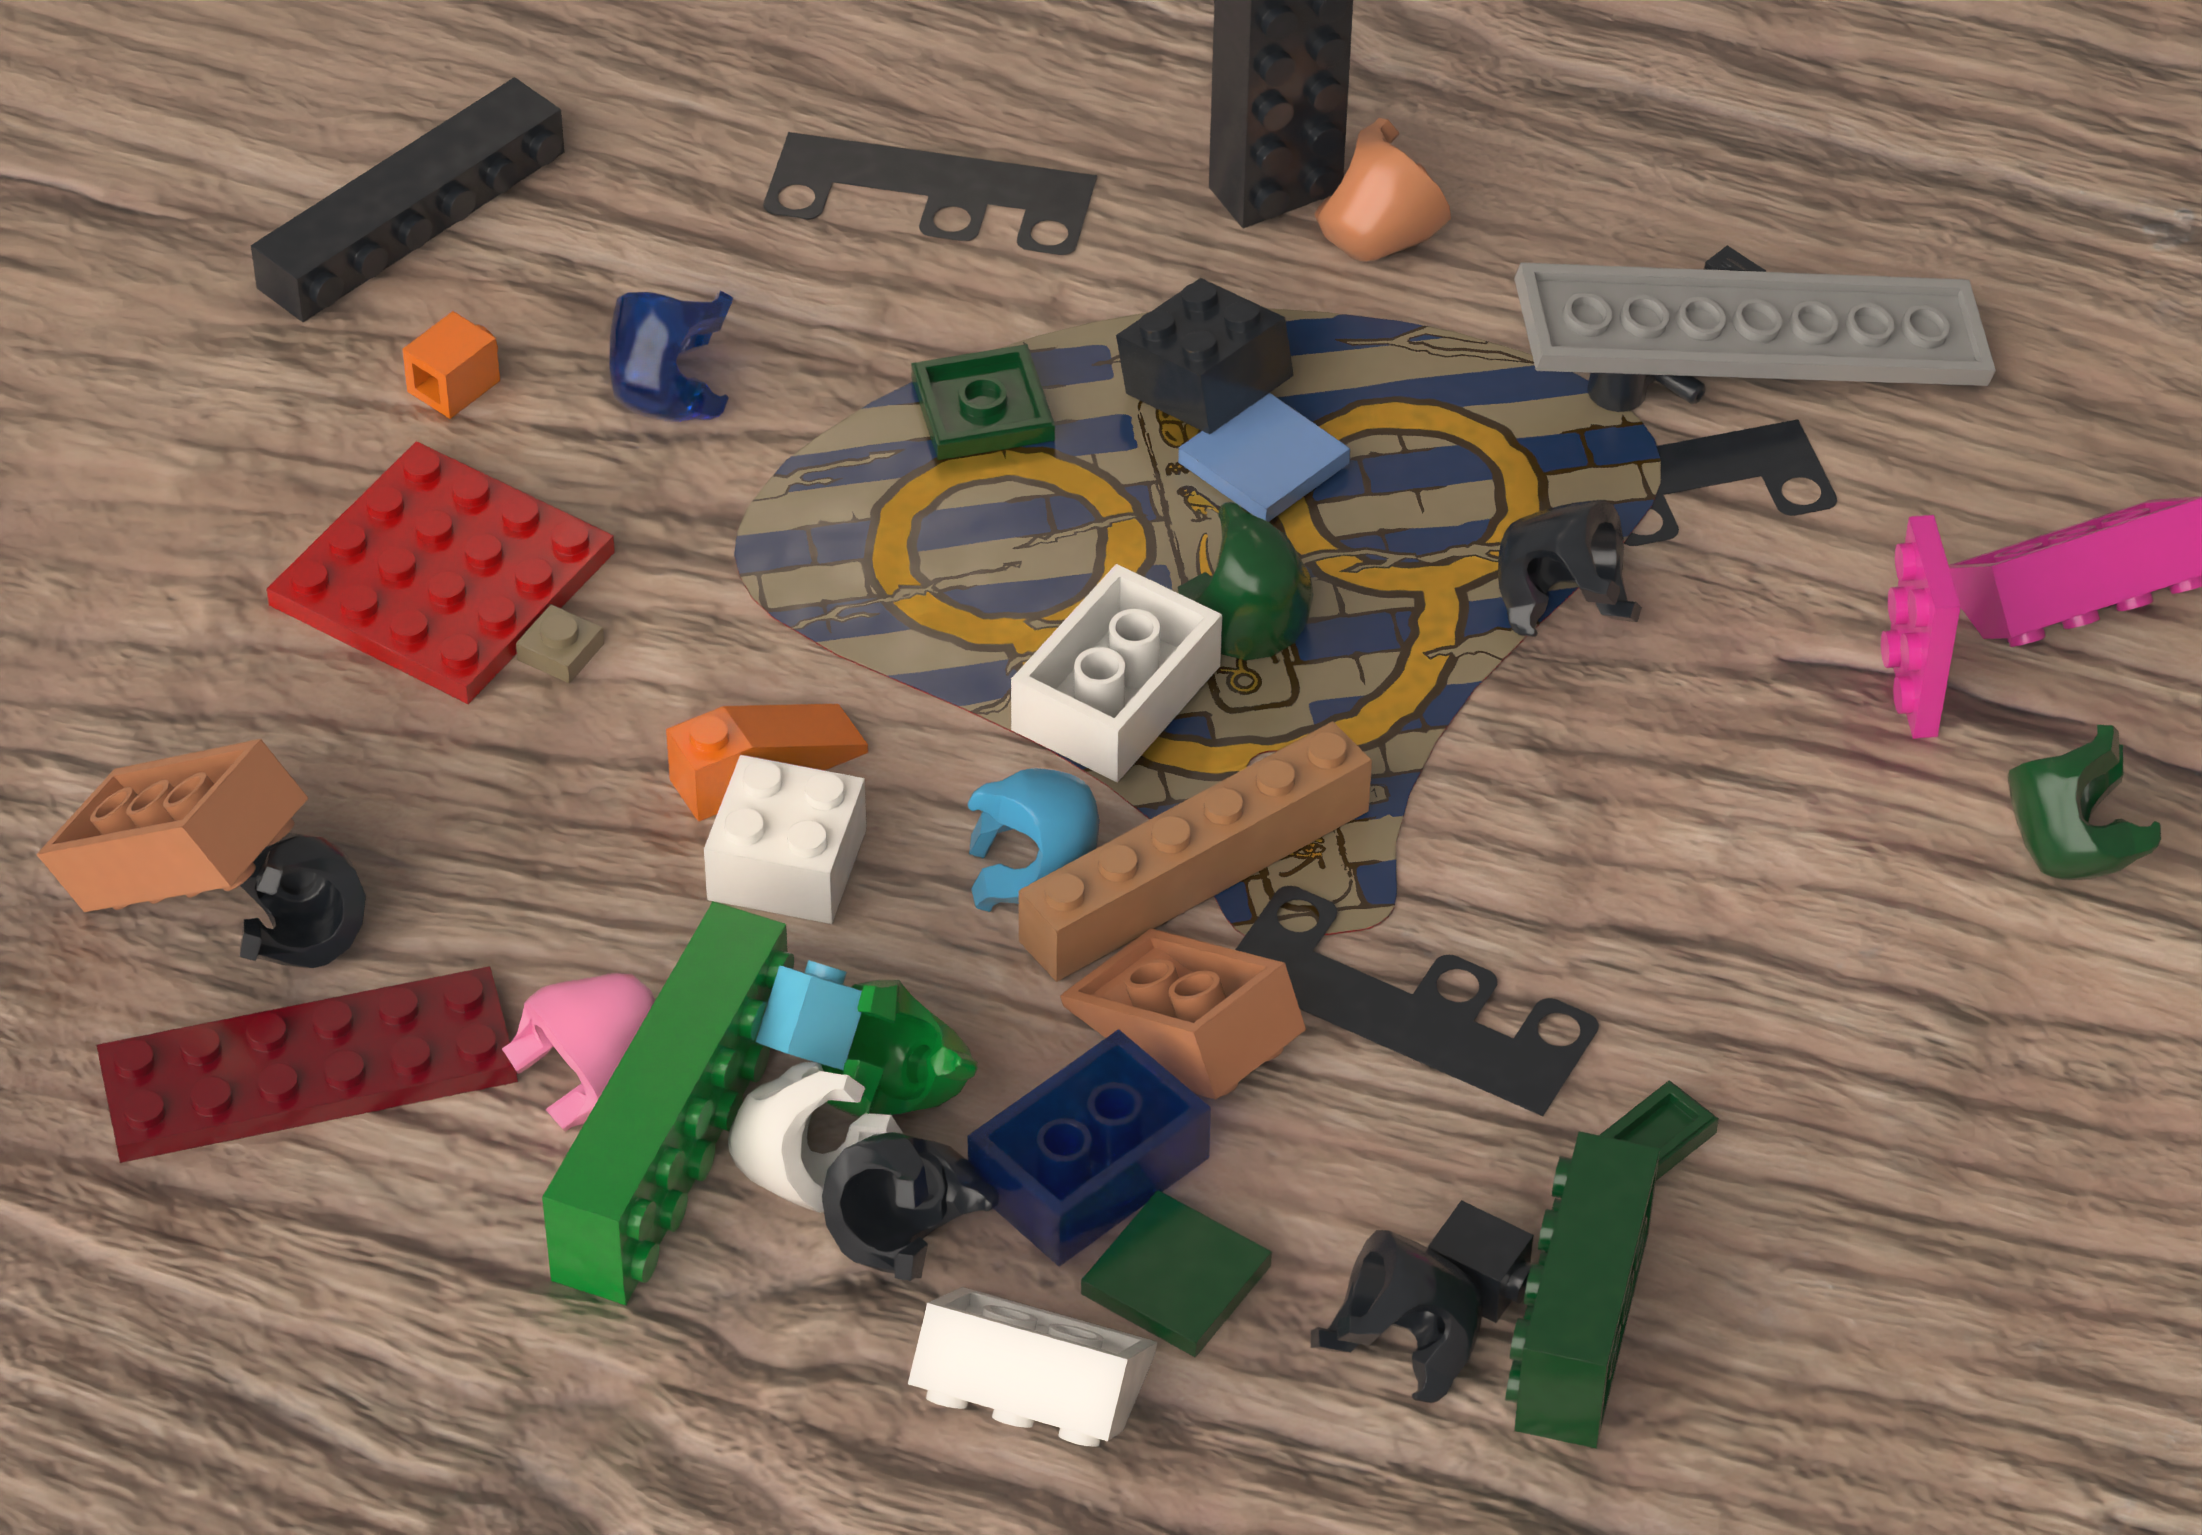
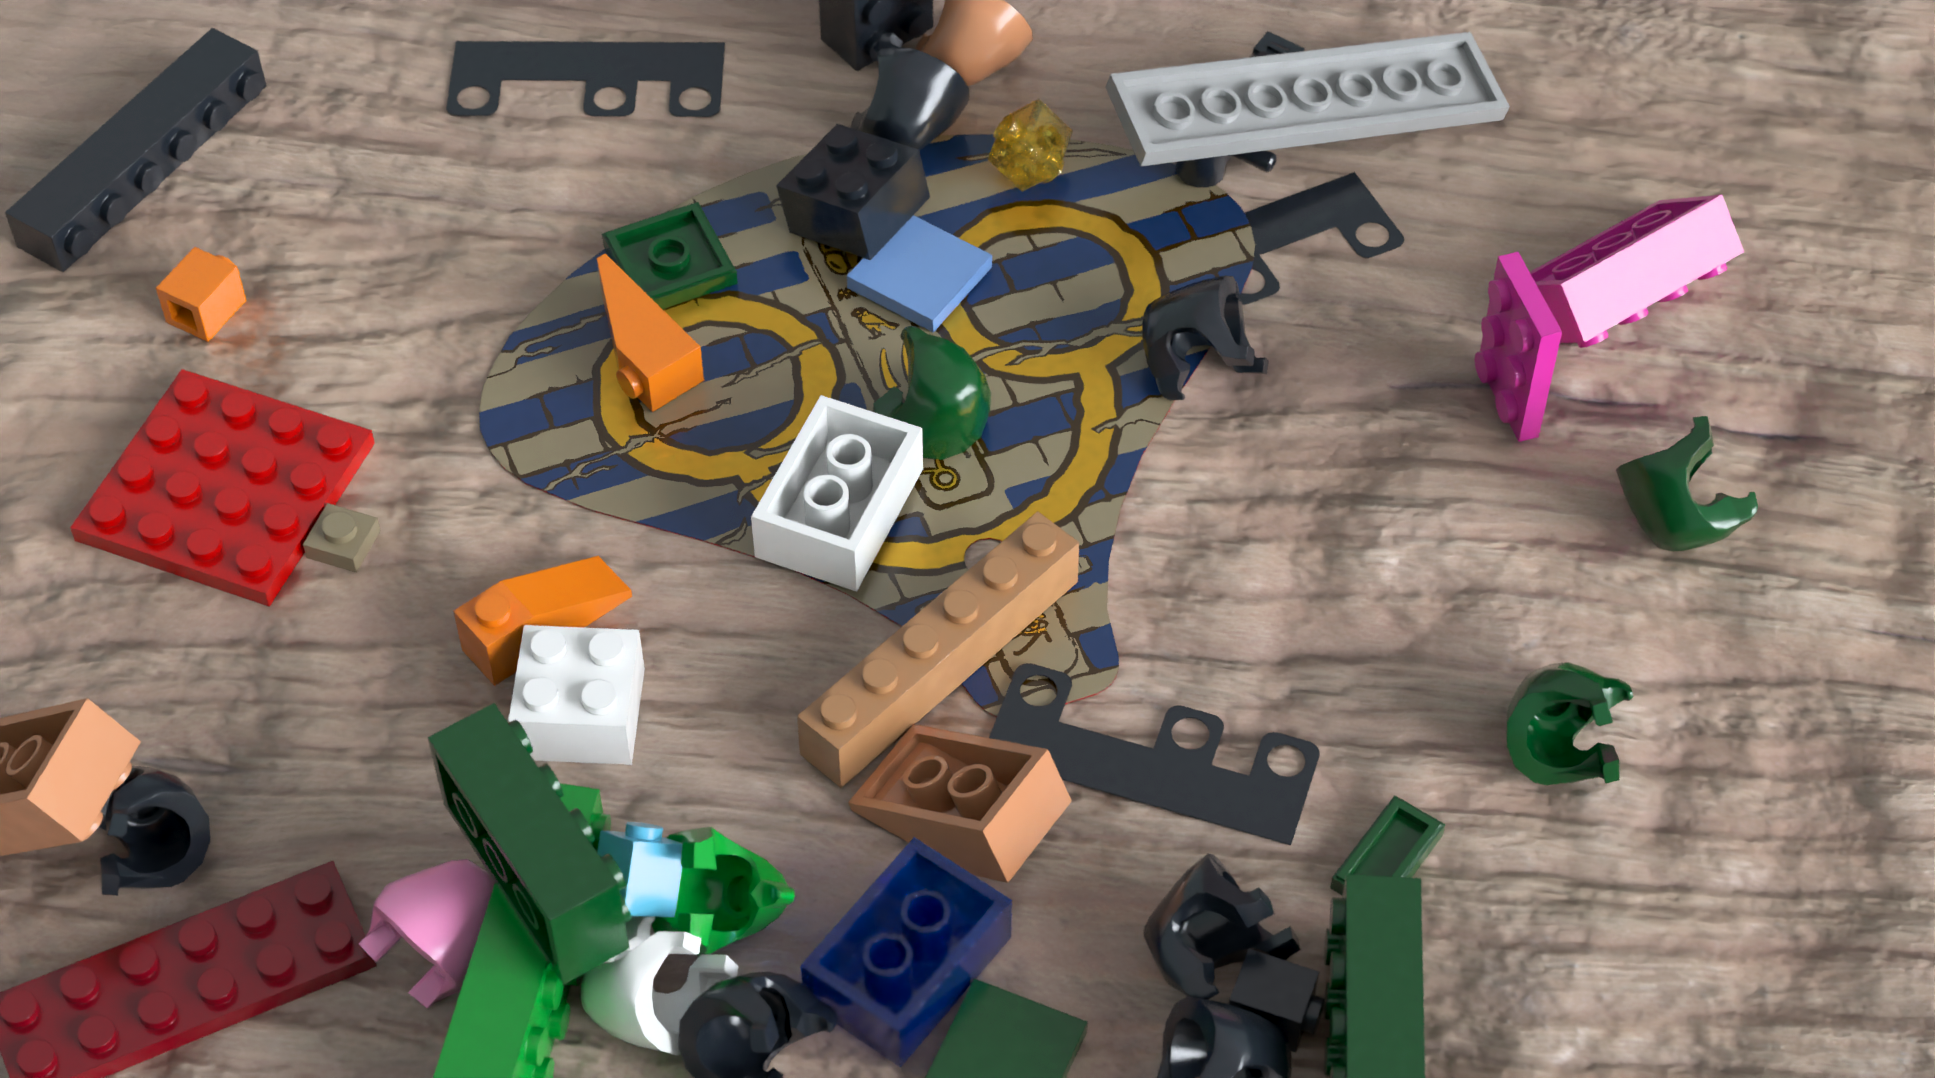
camera: 10 degrees left, 5 degrees up
clear blue piece [609,290,733,422] -> none
dark azure piece [968,768,1100,912] -> none
none -> dark green brick [427,703,632,985]
none -> orange slope [597,253,704,413]
none -> black piece [851,32,970,151]
none -> clear yellow brick [988,99,1073,192]
none -> black piece [1143,854,1301,999]
none -> dark green piece [1506,662,1633,785]

